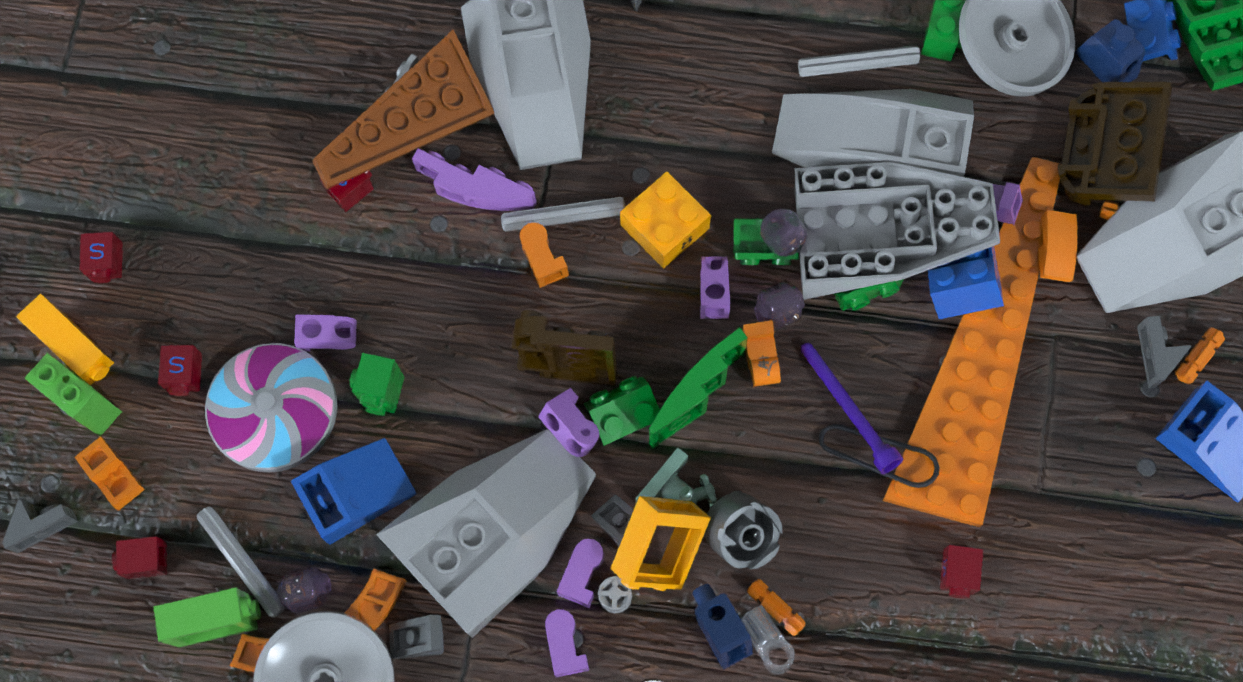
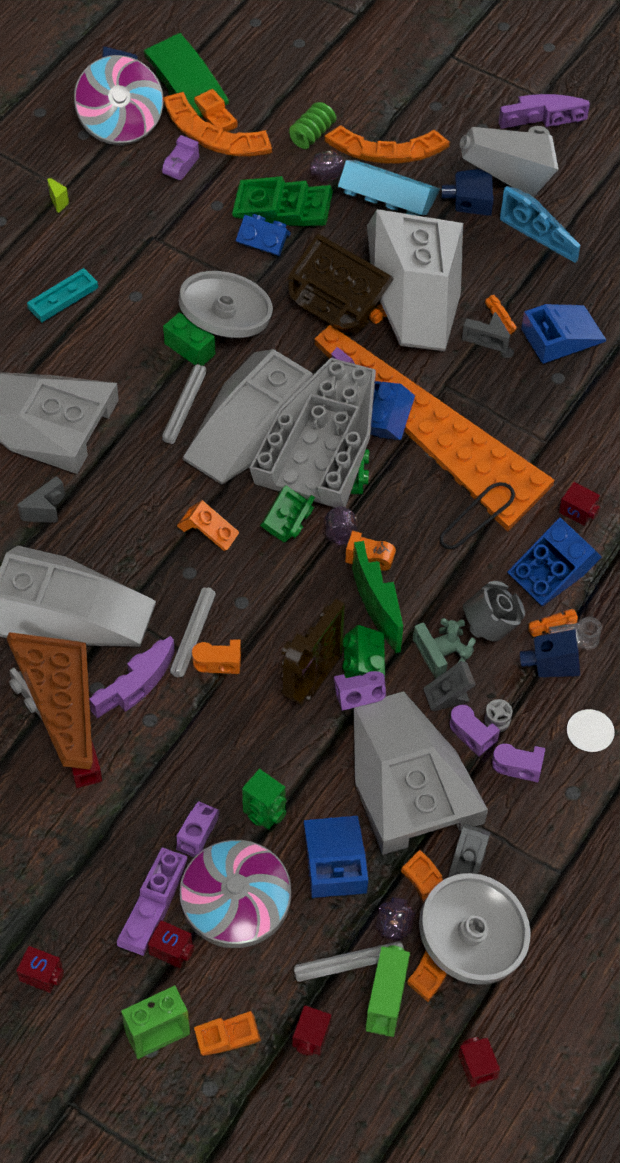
camera: 70 degrees left, 15 degrees down
dark grey slope [2,498,78,554] -> none
light orange slope [16,293,114,385] -> none
light orange window [610,496,711,591] -> none
light orange brick [620,172,711,269] -> none
medium lavender leg [700,256,730,319] -> none
head [760,208,808,257] -> none
dark purple piece [801,343,903,474] -> none
orange slope [1038,210,1077,282] -> none
dark blue torso [1075,19,1146,82] -> none
none -> medium lavender slope [117,848,188,956]
none -> orange bracket [177,500,239,551]
none -> blue slope [507,517,602,606]

